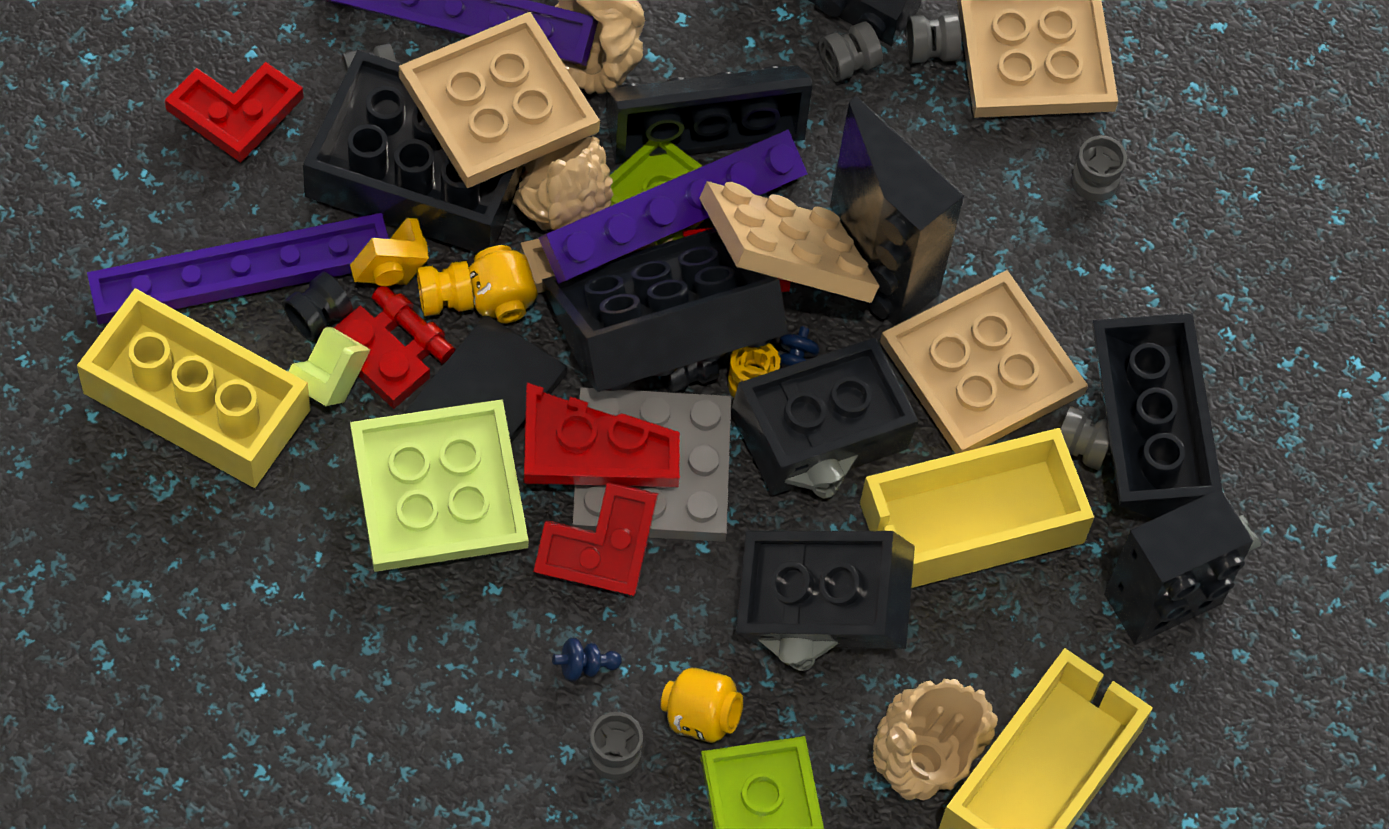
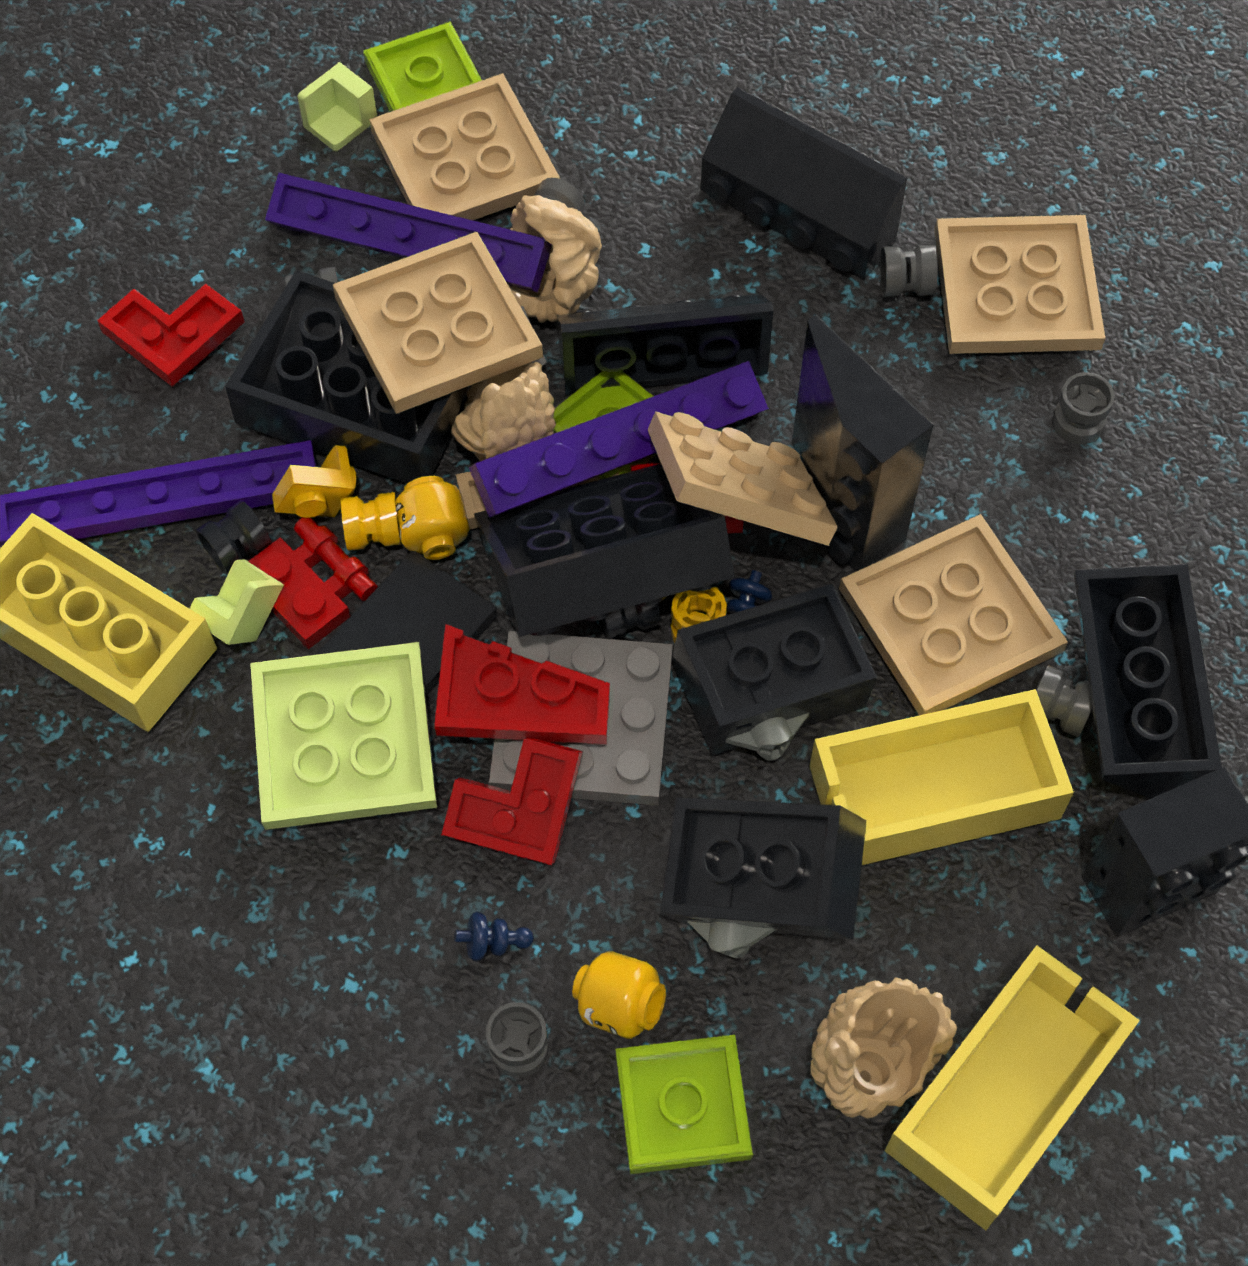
camera: 10 degrees right, 0 degrees up
dark grey wheel [819,21,883,82] -> none

